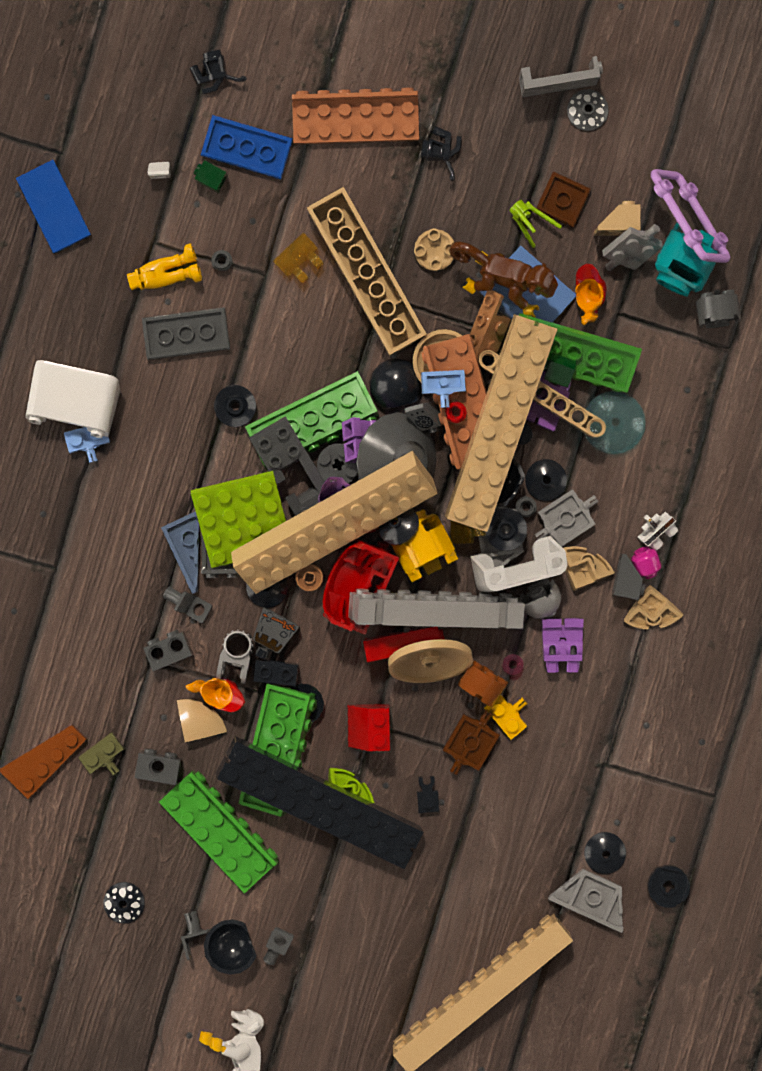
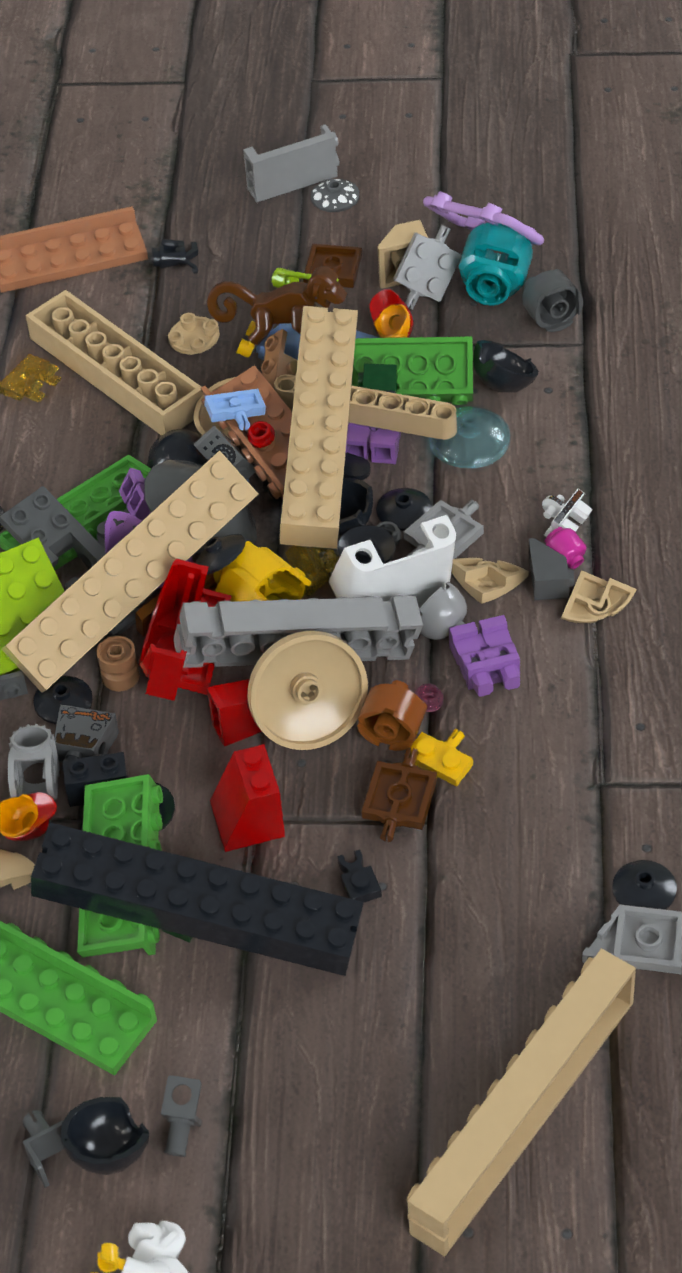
camera: 10 degrees left, 40 degrees down
none -> black cylinder [473,340,539,393]

